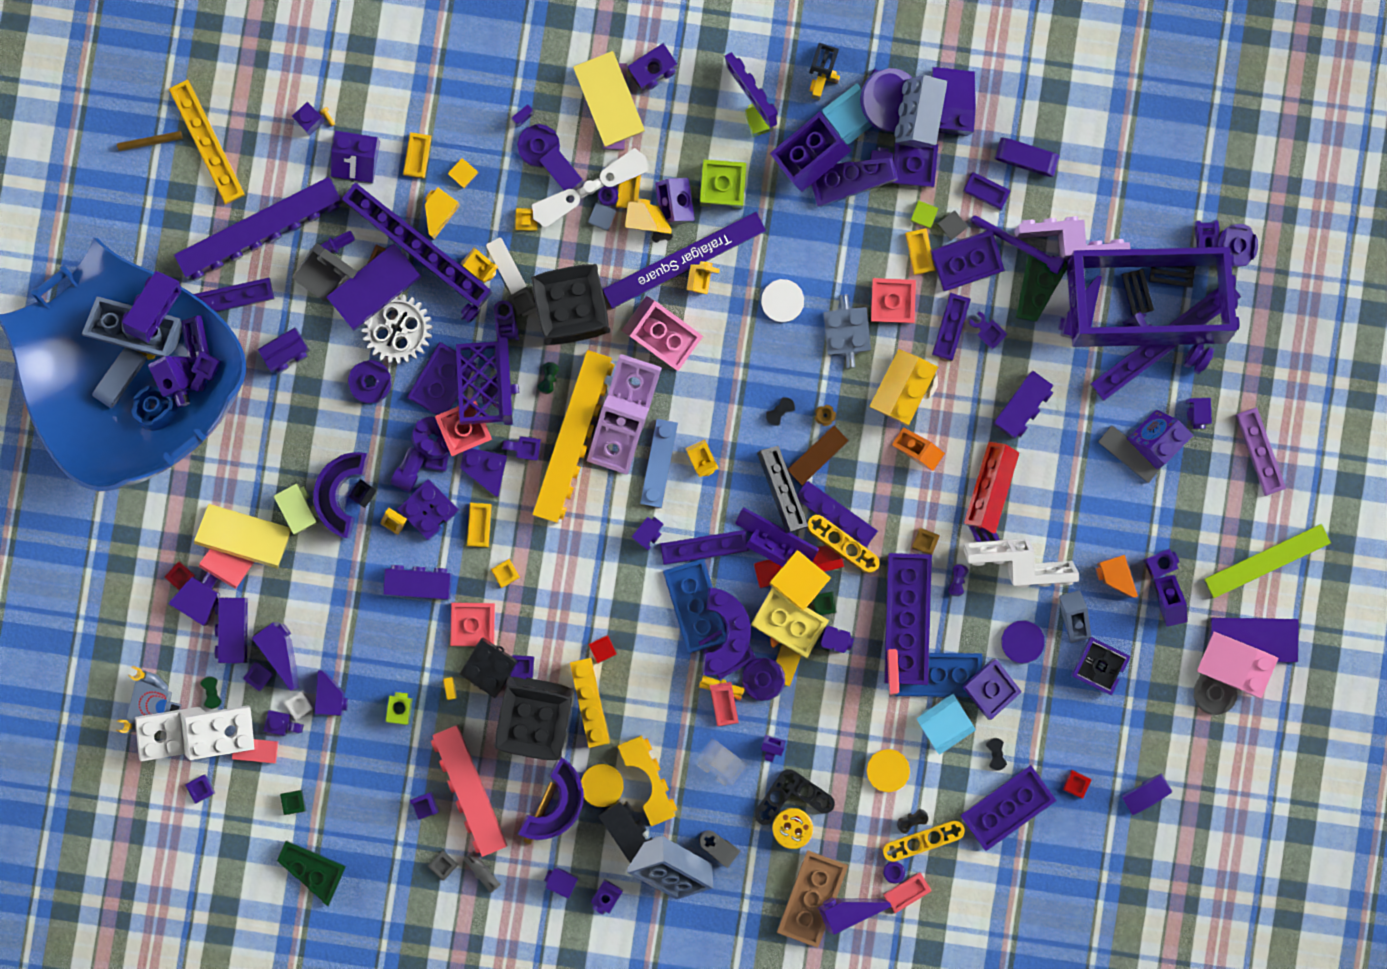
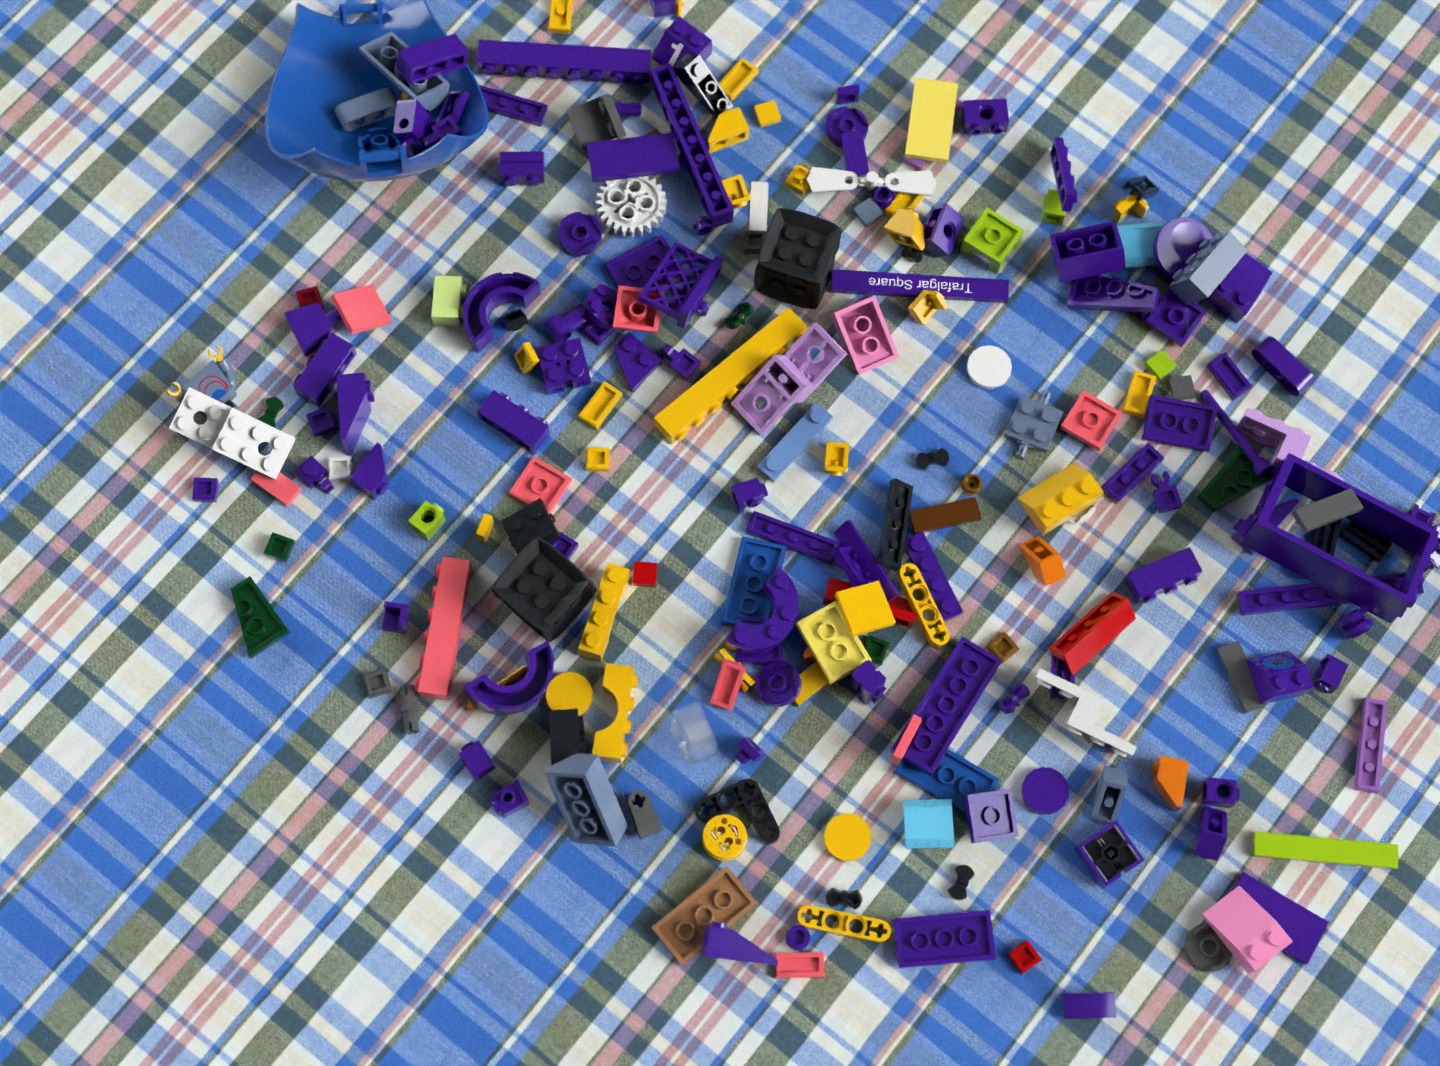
camera: 30 degrees right, 15 degrees down
light yellow tile [194,504,292,569] -> none
dark purple piece [494,300,519,342] -> none
none -> black slope [673,54,733,120]
none -> dark grey tile [1292,488,1364,533]

